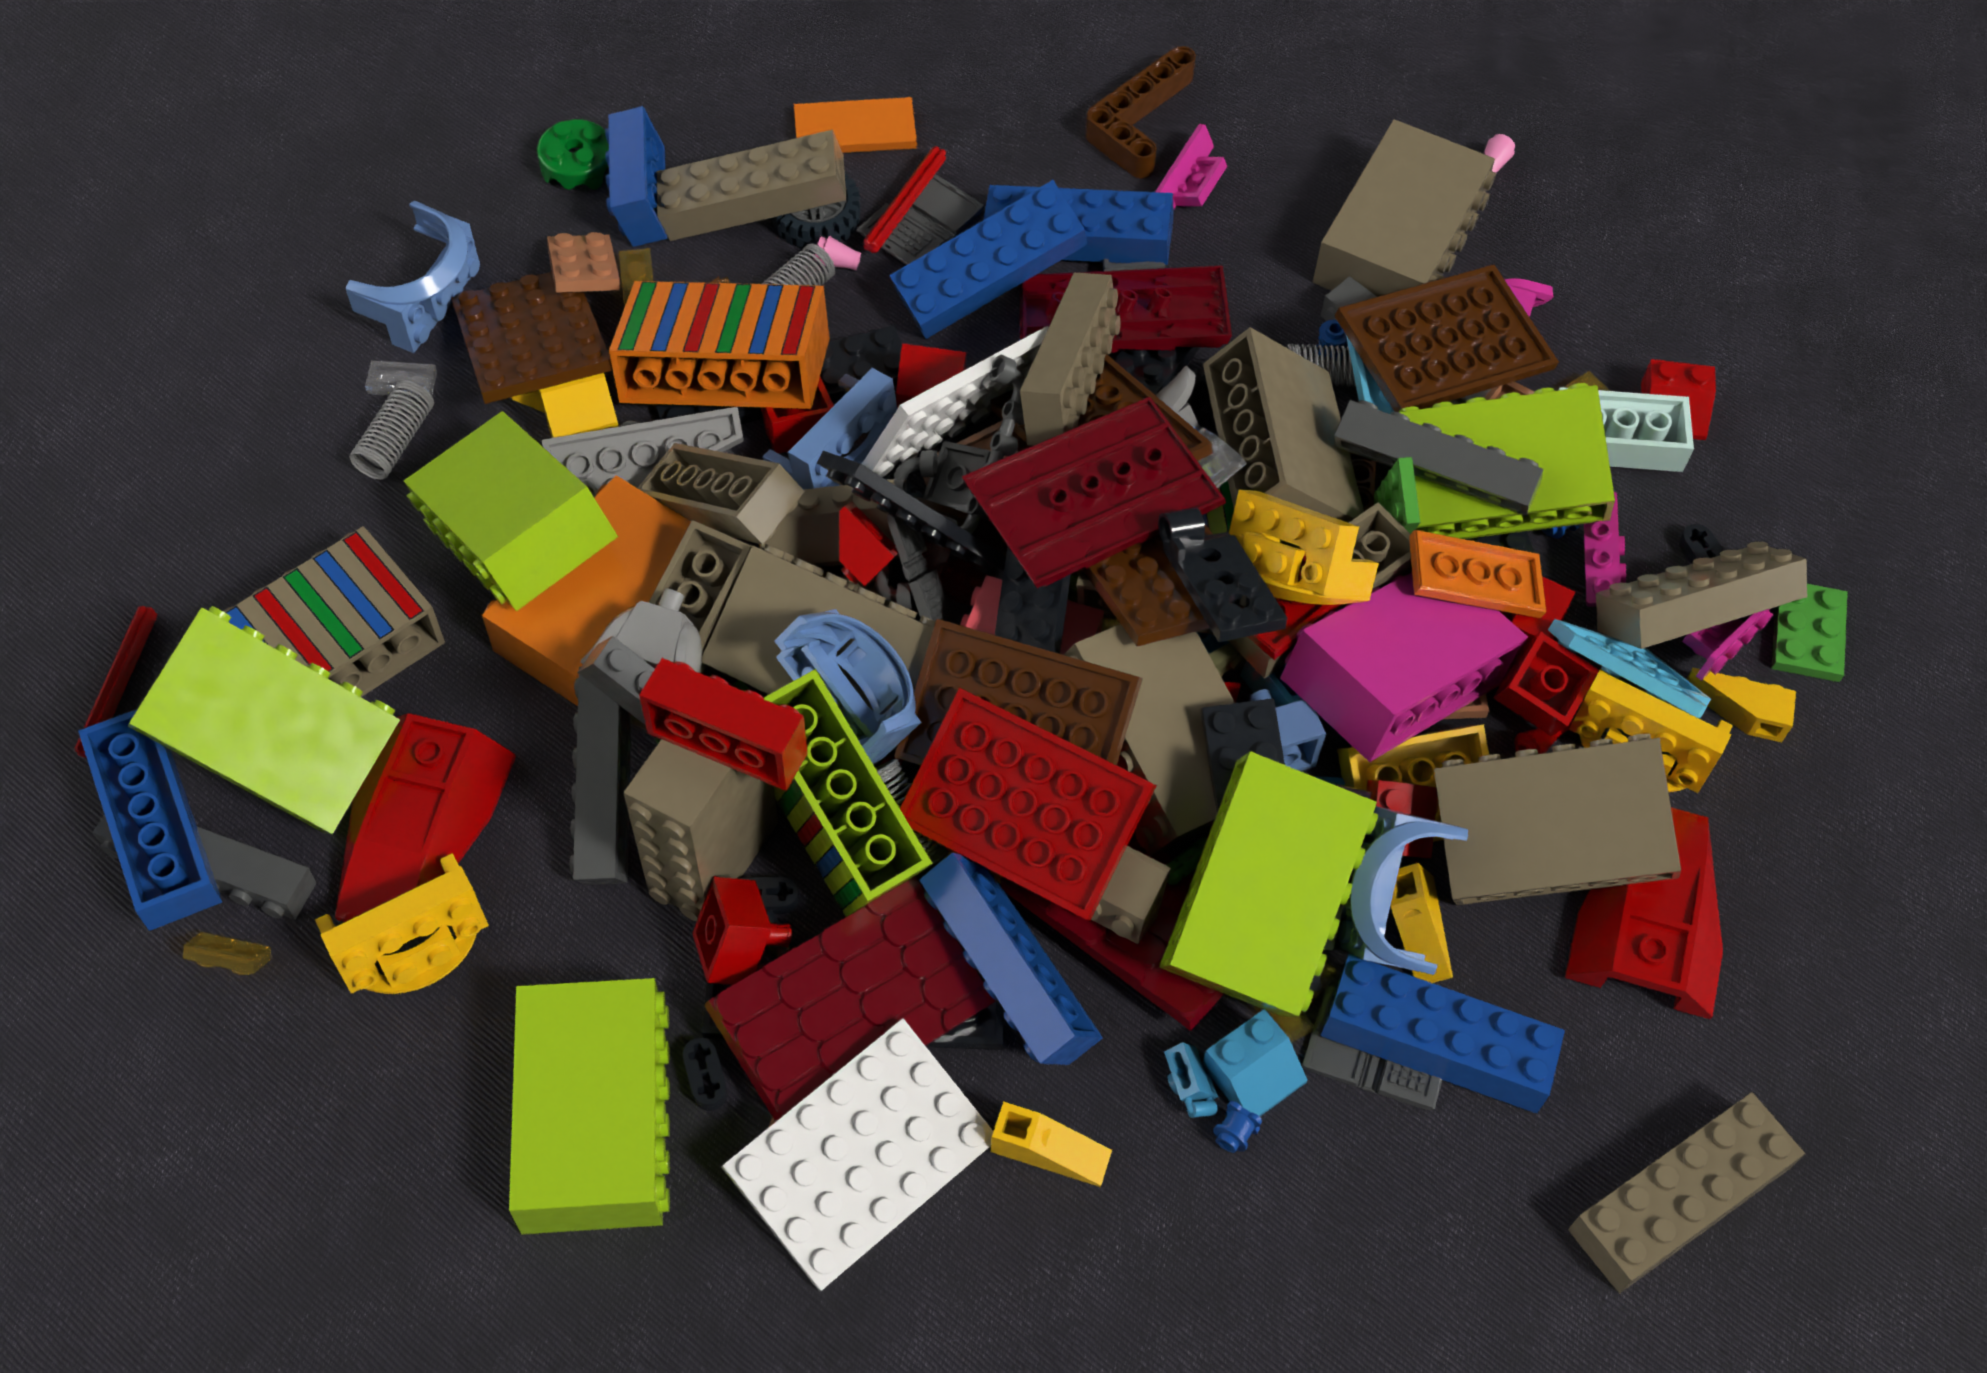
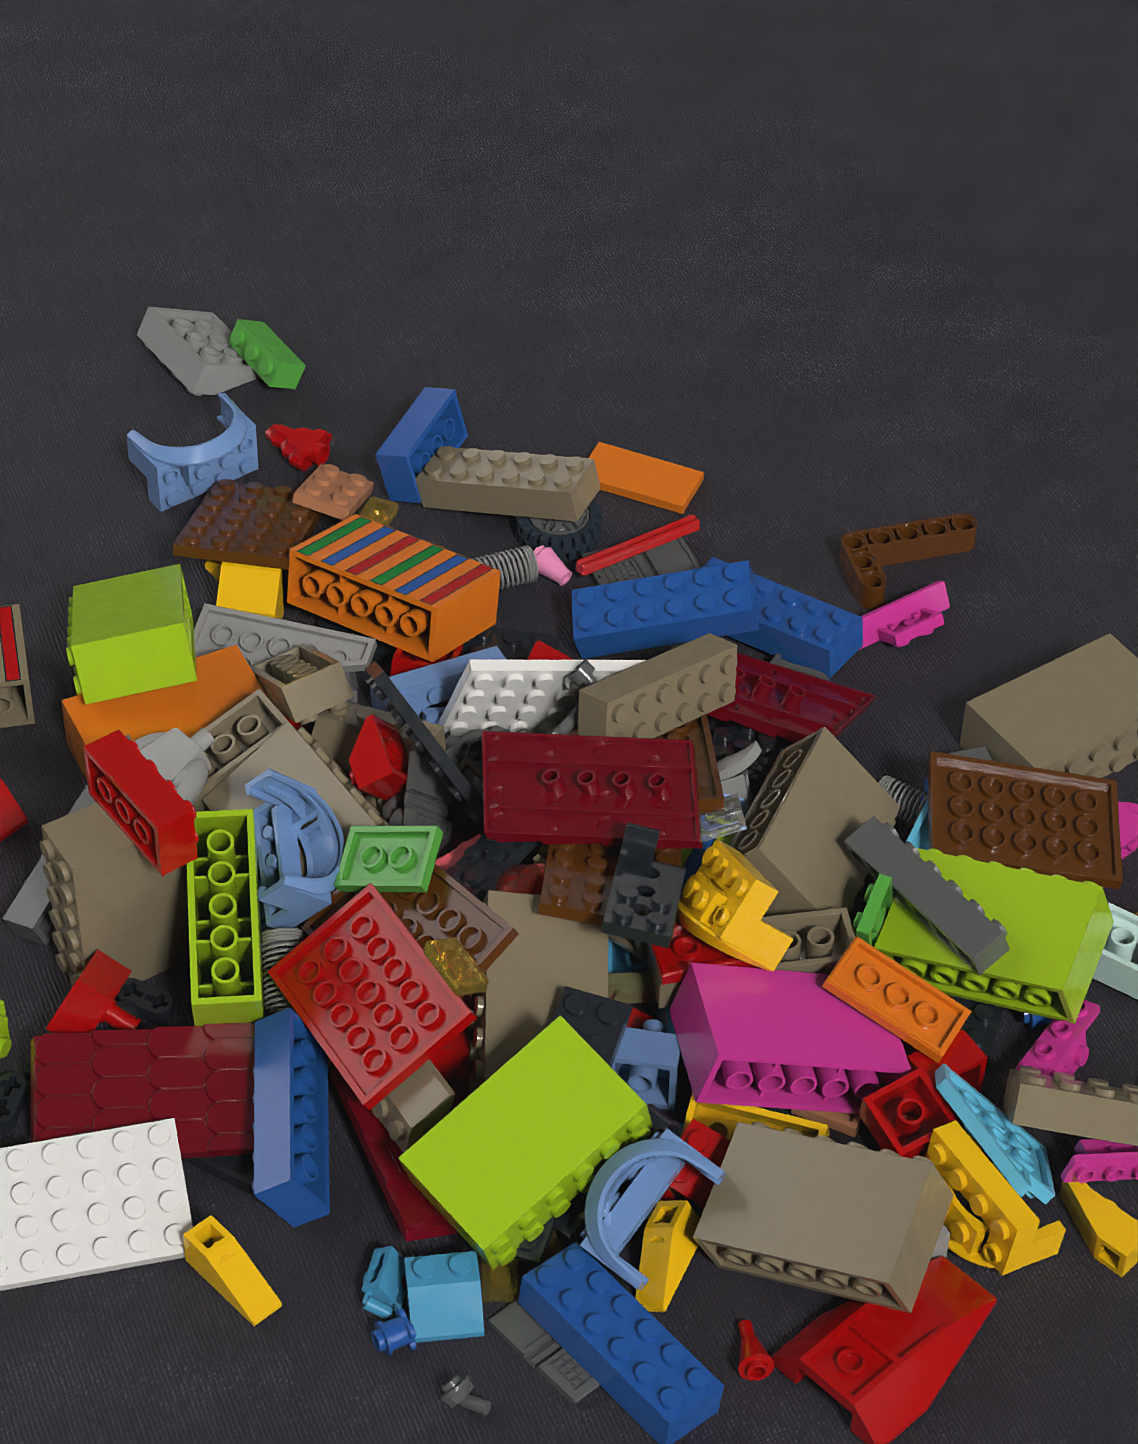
camera: 30 degrees right, 15 degrees down
light grey piece [349,380,434,480] -> none
clear plate [365,361,437,397] -> none
green plate [537,119,609,190] -> none
none -> light grey slope [137,307,261,396]
none -> bright green brick [228,319,306,389]
none -> red rock [265,424,332,472]
none -> bright green plate [334,826,443,892]
none -> clear yellow plate [423,938,489,996]
none -> dark grey plate [440,1373,491,1415]
none -> clear red brick [494,863,545,895]
none -> red cone [738,1320,774,1381]

